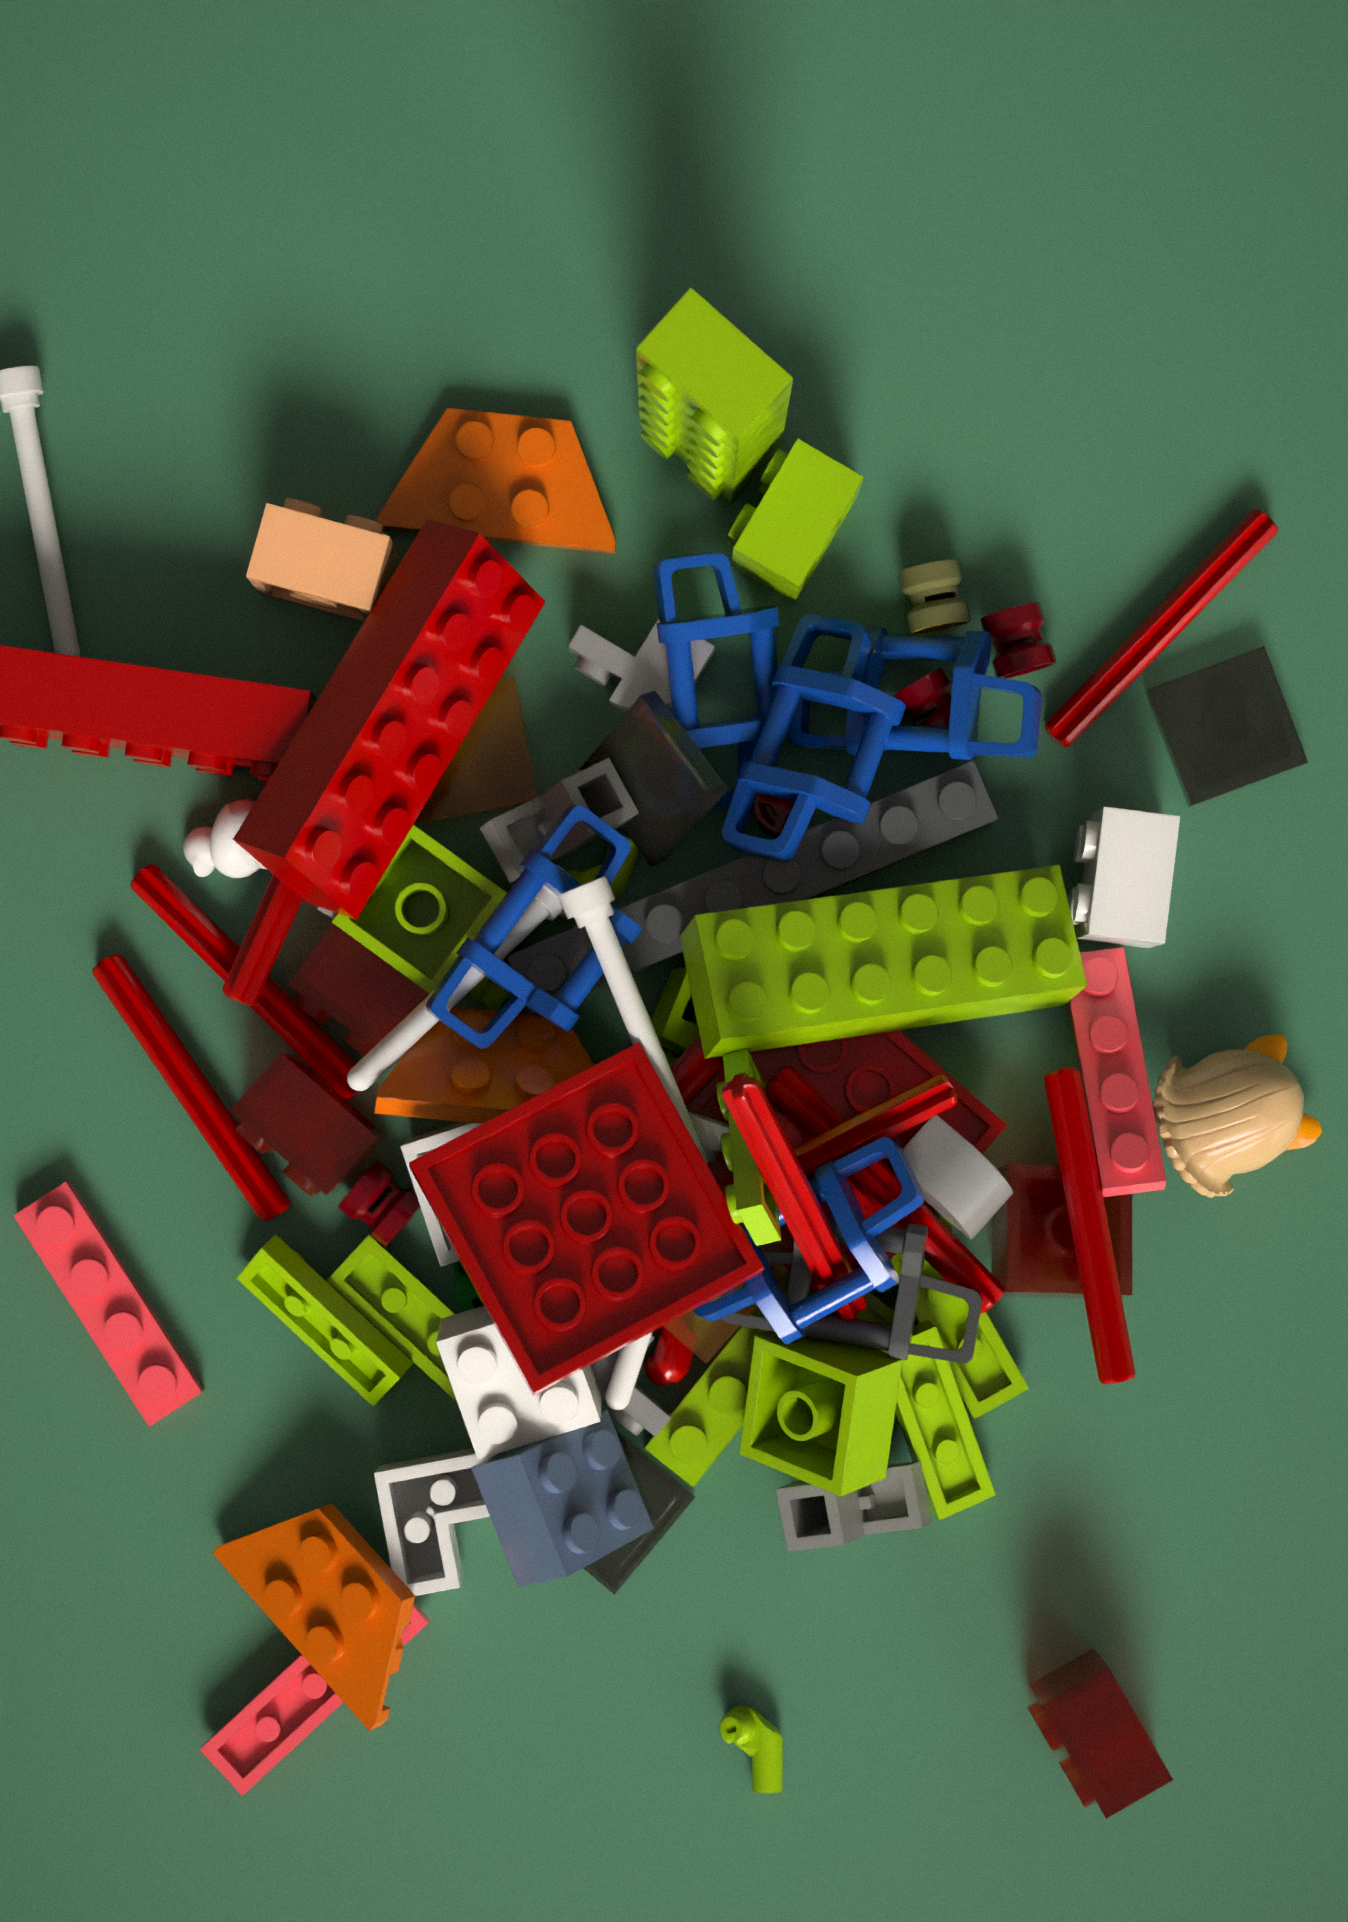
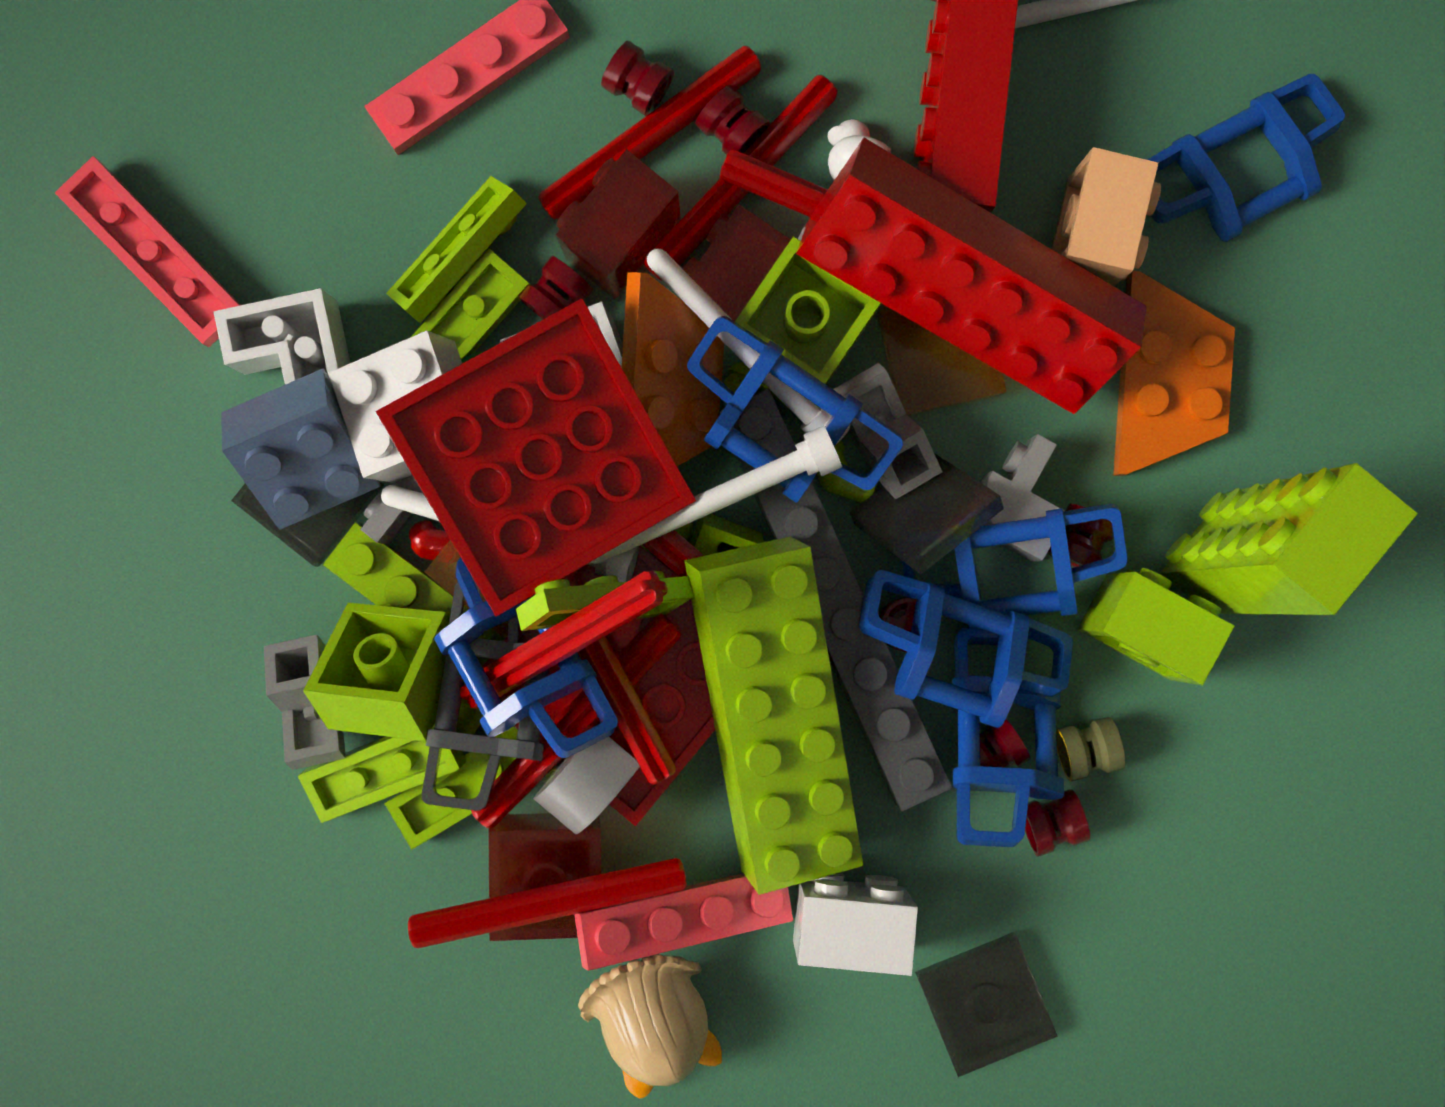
camera: 90 degrees right, 0 degrees up
orange wing [212,1504,415,1731] -> none
lime arm [719,1706,783,1793] -> none
clear red brick [1027,1648,1173,1819] -> none
red axle [1044,509,1278,748] -> none
none -> dark red wheel [601,40,675,116]
none -> dark red wheel [695,85,770,155]
none -> dark red wheel [1047,503,1113,568]
none -> blue bar [1147,74,1345,242]

